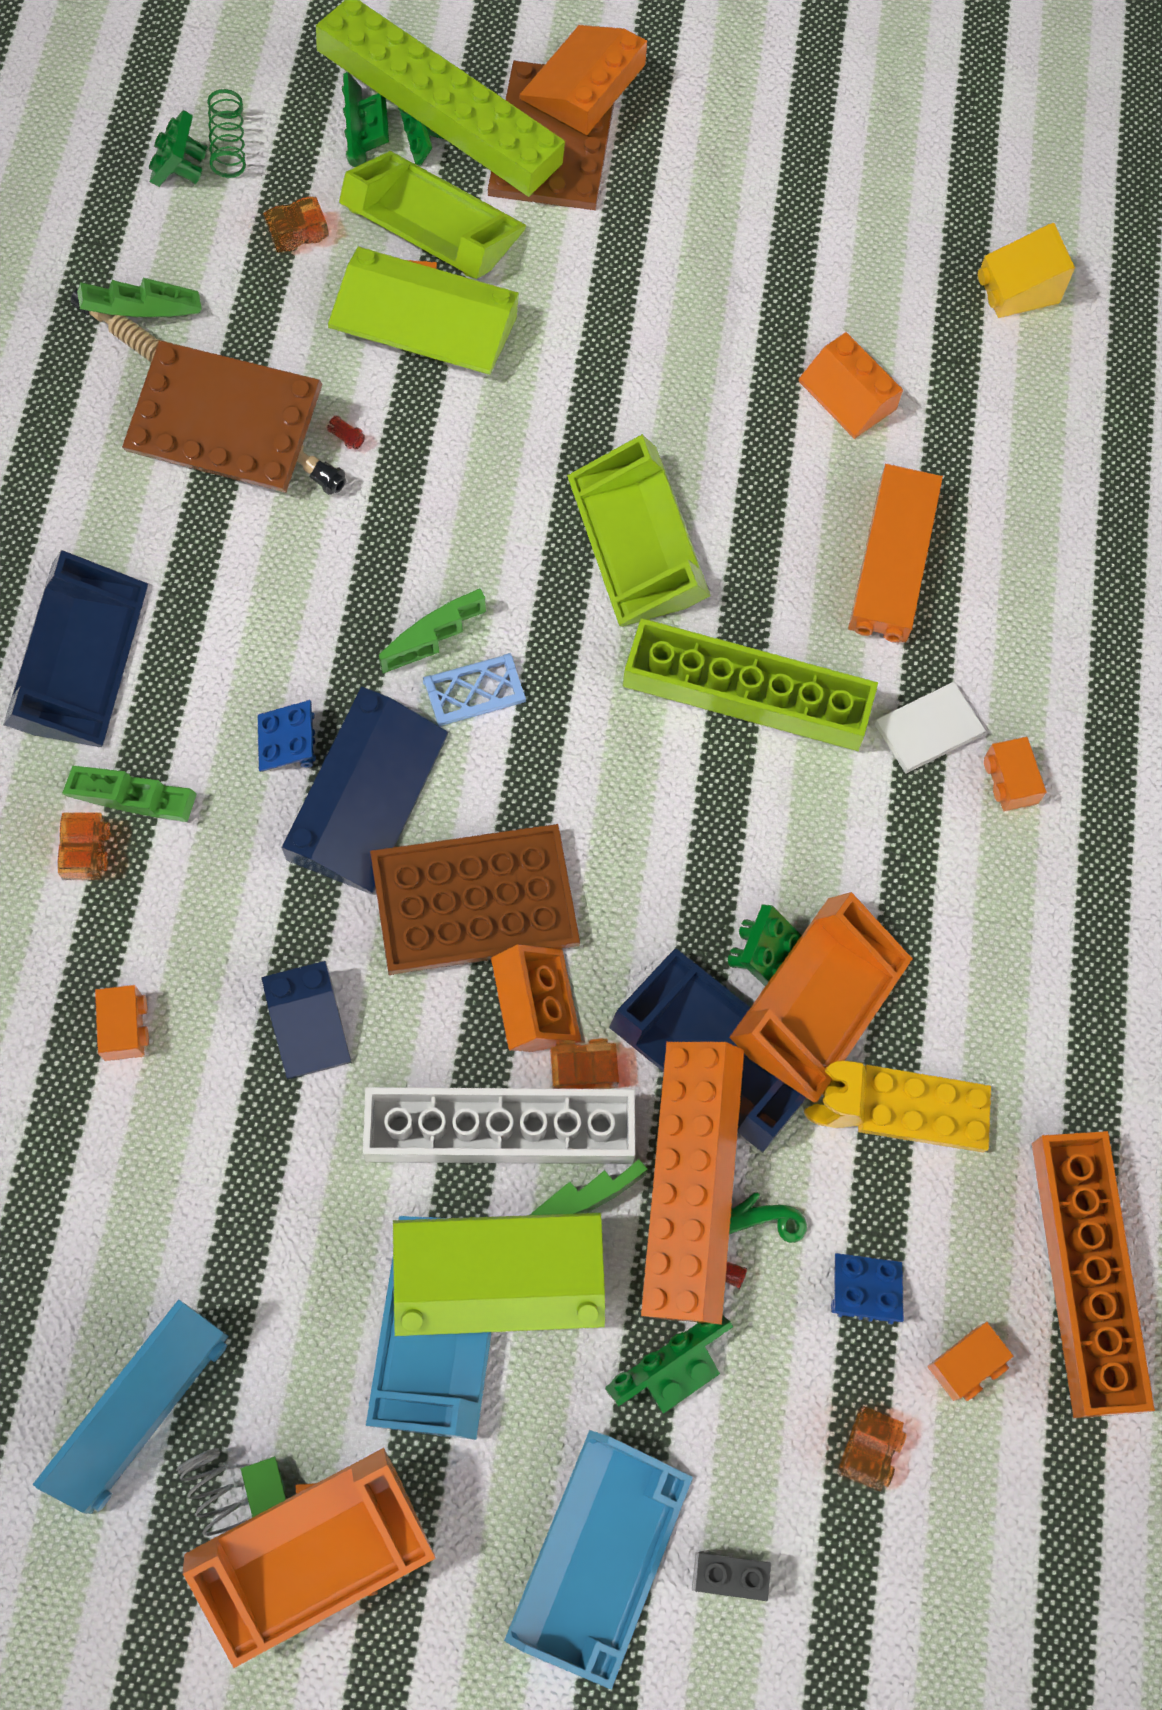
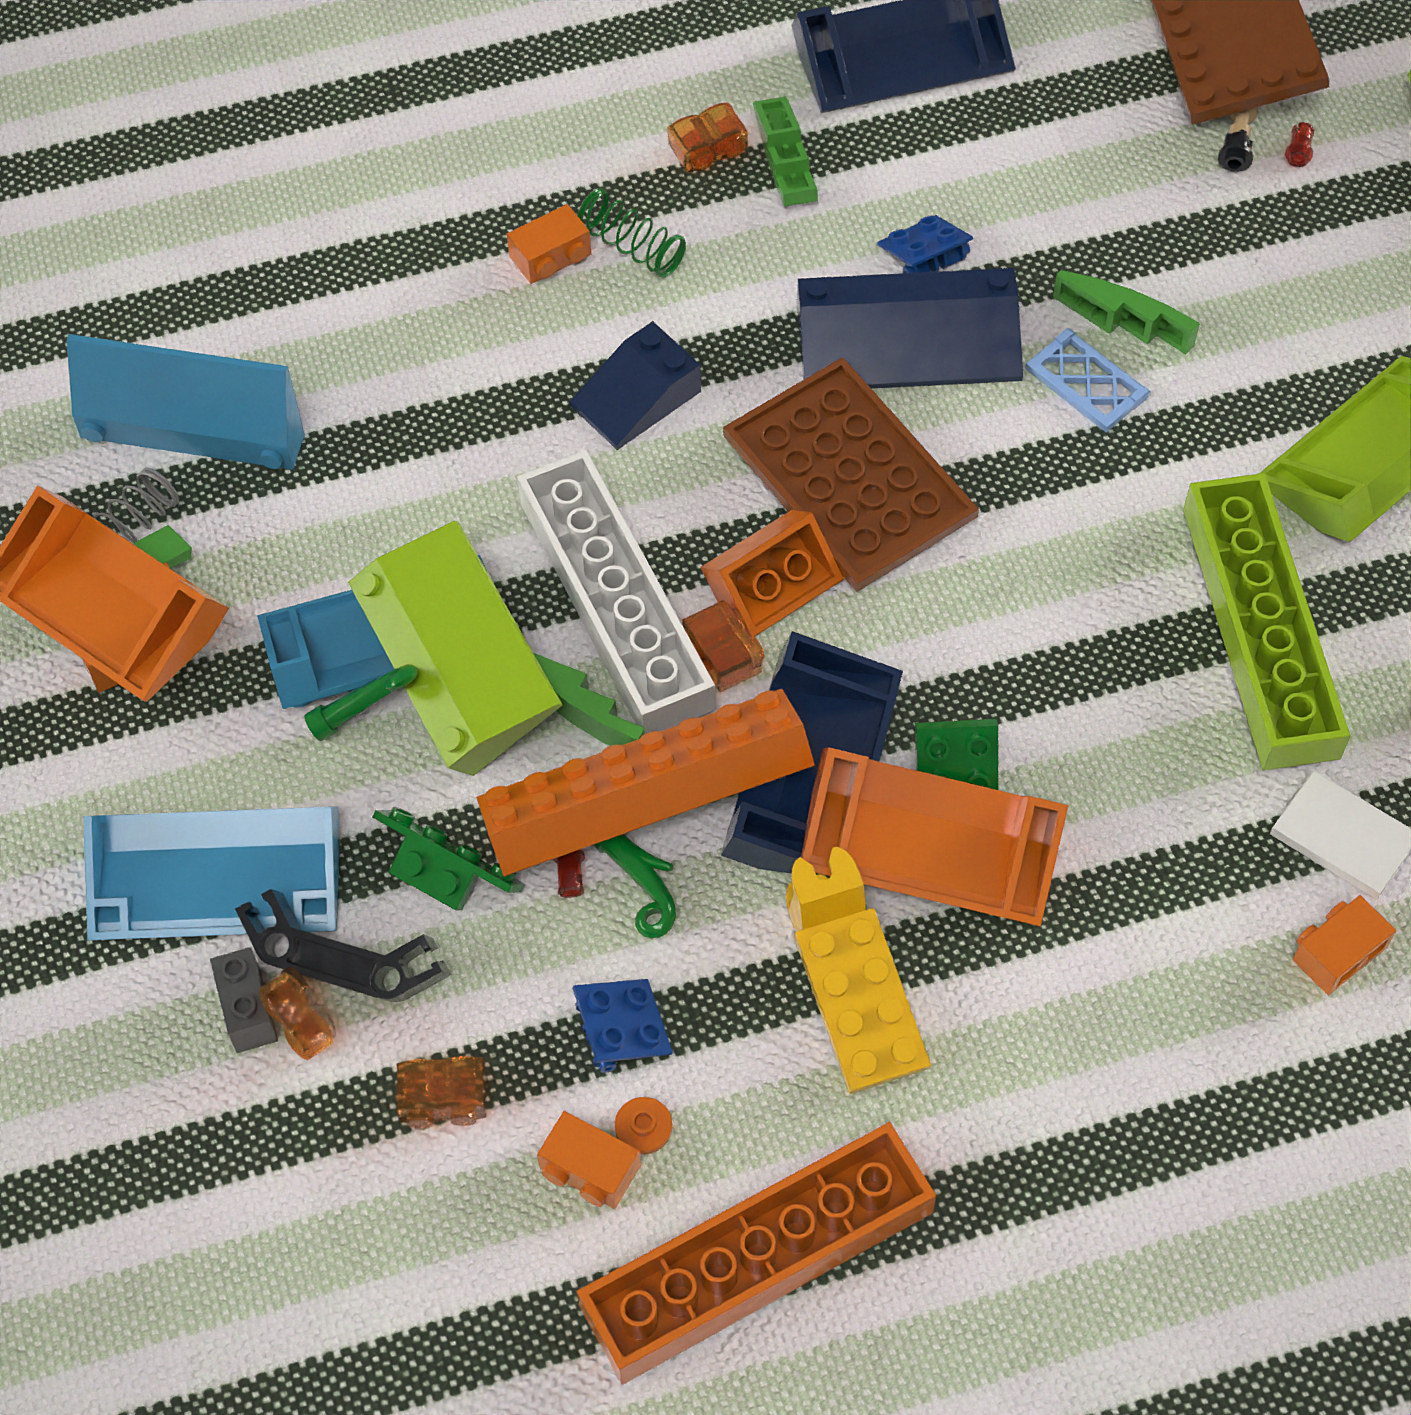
camera: 70 degrees right, 10 degrees down
none -> black piece [235,889,451,1002]
none -> clear orange brick [259,966,336,1060]
none -> green plant [304,664,418,741]
none -> green piece [577,188,686,277]
none -> orange piece [615,1097,672,1155]

